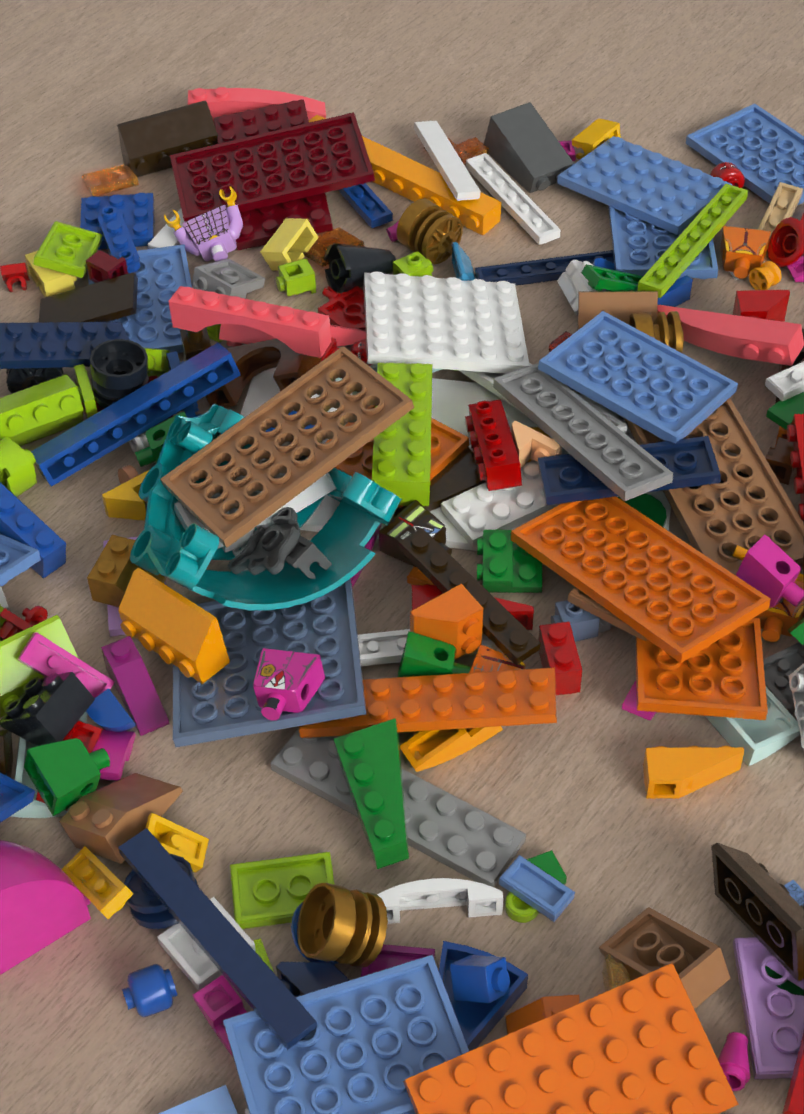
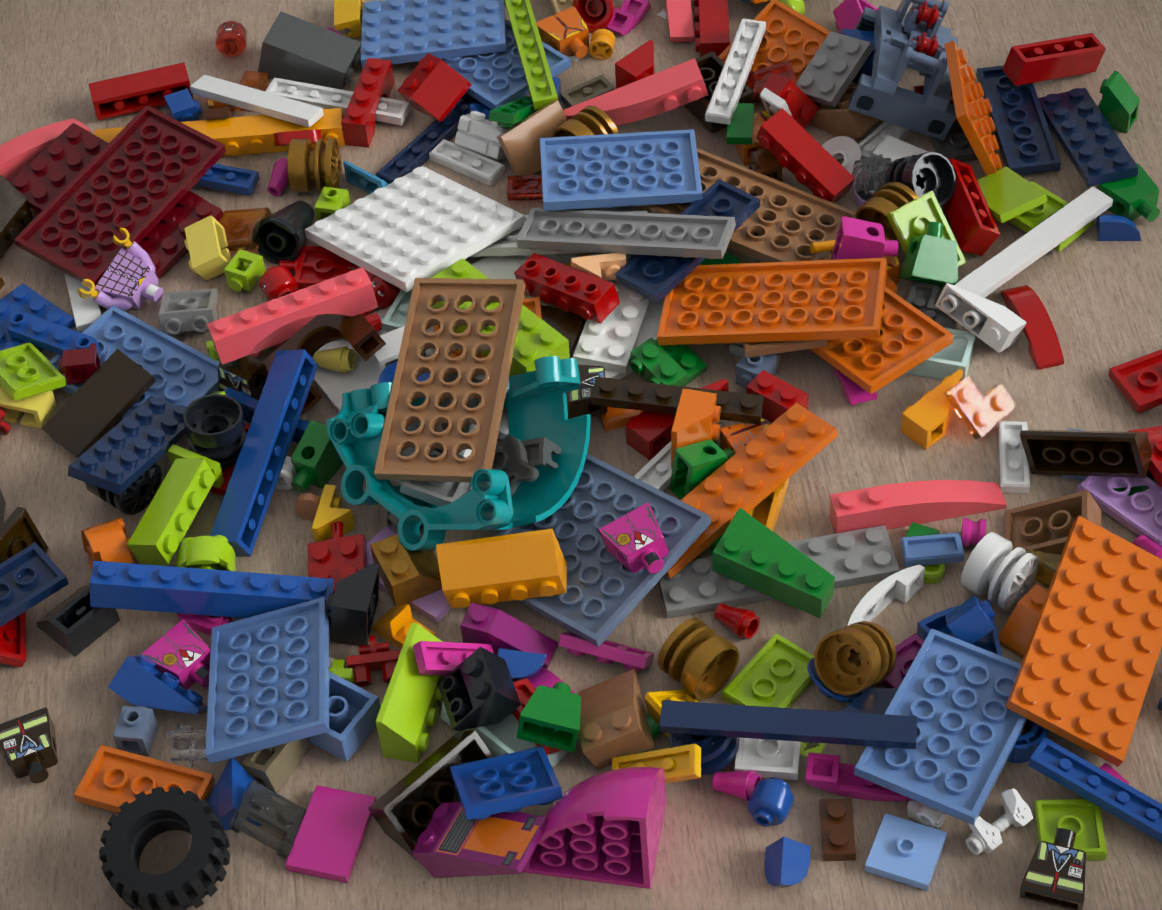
camera: 40 degrees left, 0 degrees up
none -> red brick [89,62,194,120]
none -> blue brick [164,89,202,122]
none -> reddish brown tile [203,105,235,120]
none -> clear red head [216,21,247,57]
none -> red head [259,266,299,301]
none -> red beam [273,129,322,146]
none -> red plate [308,521,367,594]
none -> light yellow cone [314,346,357,374]
none -> black slope [326,563,379,646]
none -> red arch [341,58,395,148]
none -> light orange slope [371,604,435,649]
none -> red slope [397,53,472,122]
none -> white tile [429,139,505,186]
none -> dark pink plate [558,631,655,671]
none -> dark tan plate [560,75,615,108]
none -> pearl gold wheel [657,617,740,700]
none -> dark pink cone [713,770,762,801]
none -> red cone [714,603,760,639]
none -> blue brick [764,836,811,887]
none -> reddish brown plate [819,798,856,861]
none -> coral slope [829,480,1007,534]
none -> clear orange plate [944,376,1016,439]
none -> dark pink wheel [961,518,986,547]
none -> white wheel [961,532,1039,611]
none -> white tile [998,421,1030,493]

